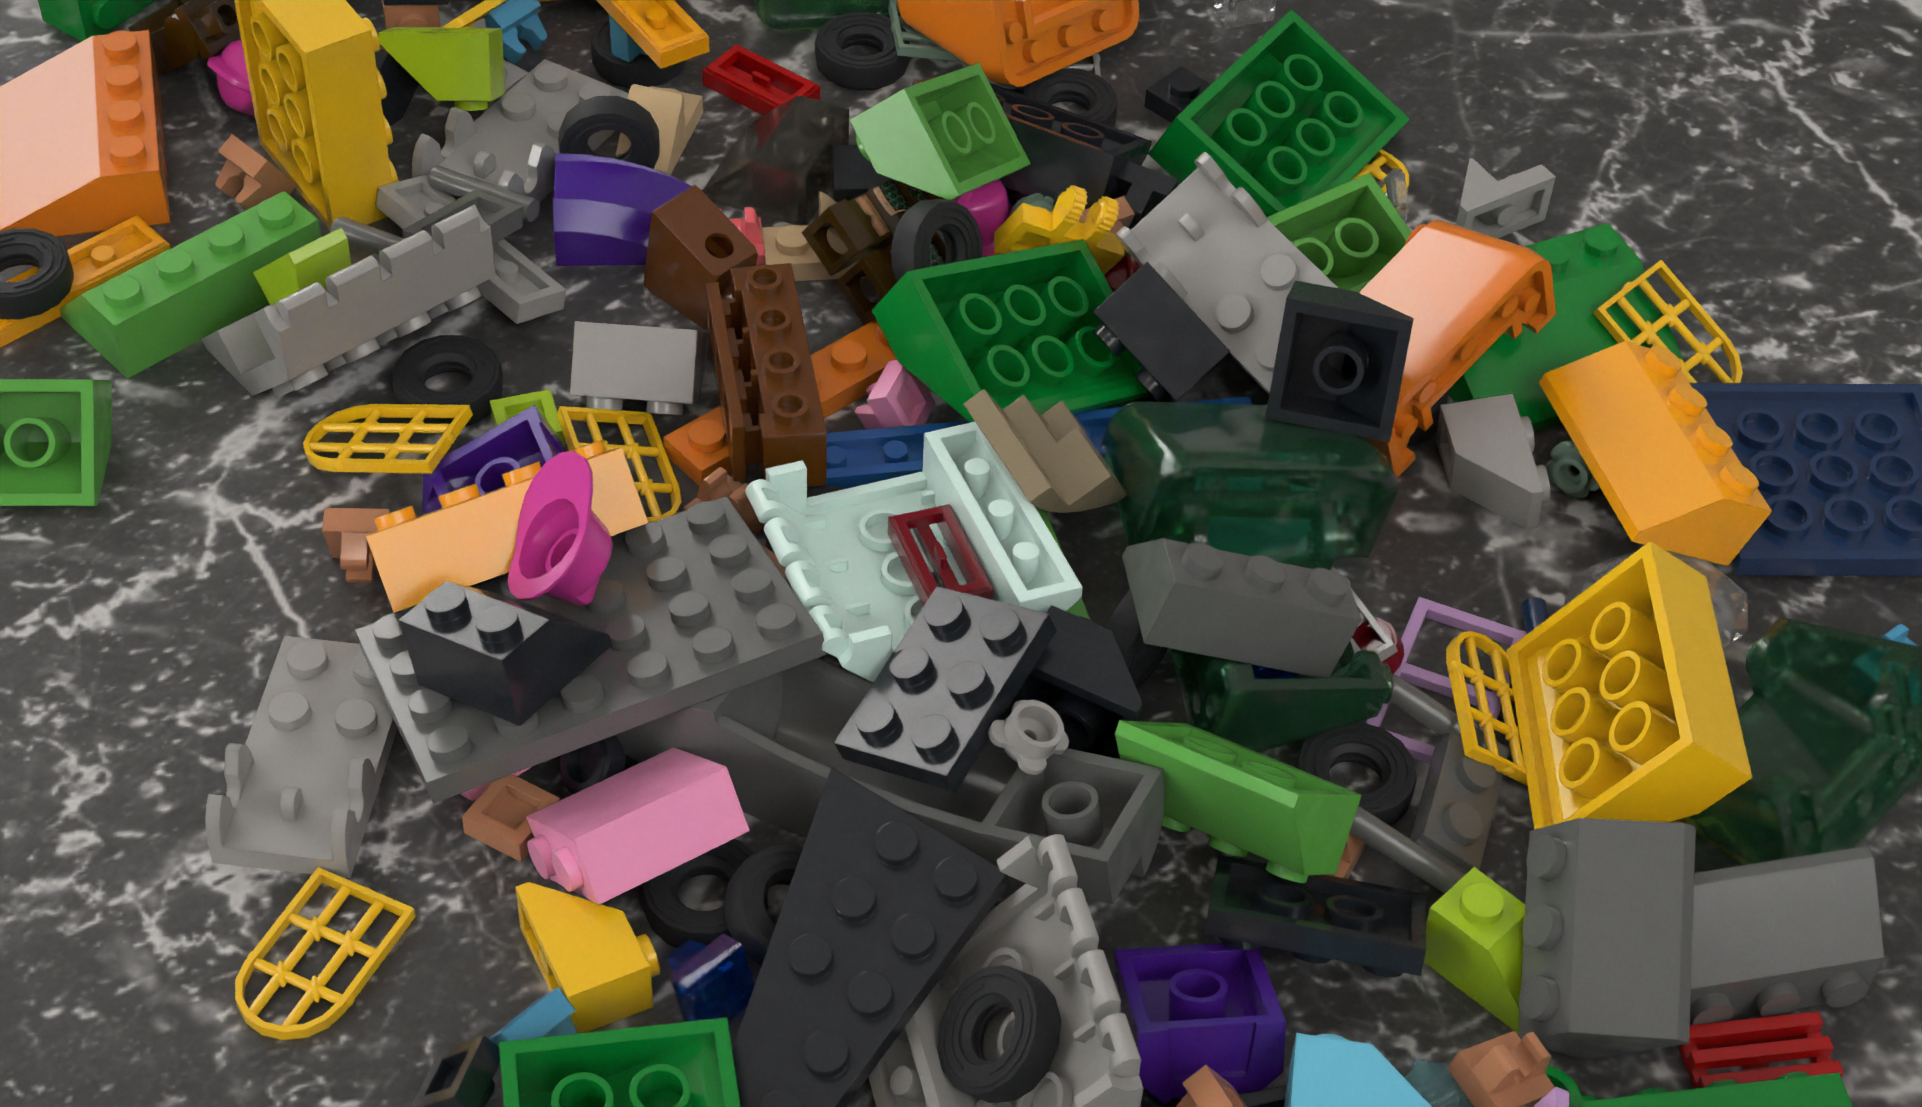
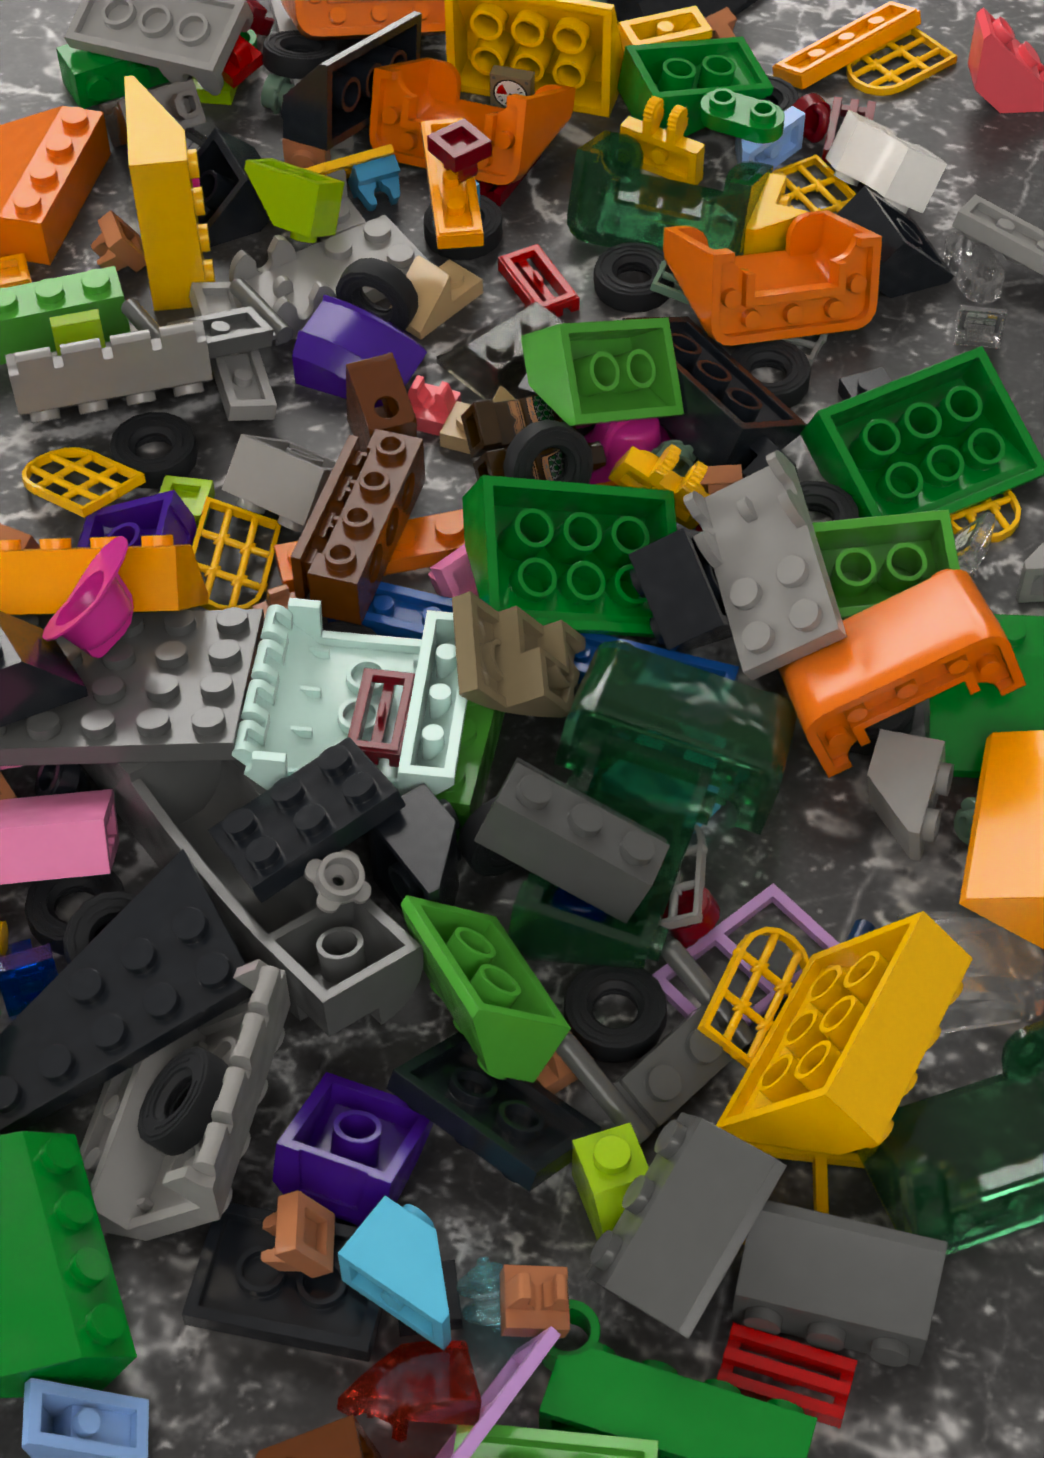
camera: 30 degrees right, 5 degrees up
black slope [1265,280,1414,442] -> none

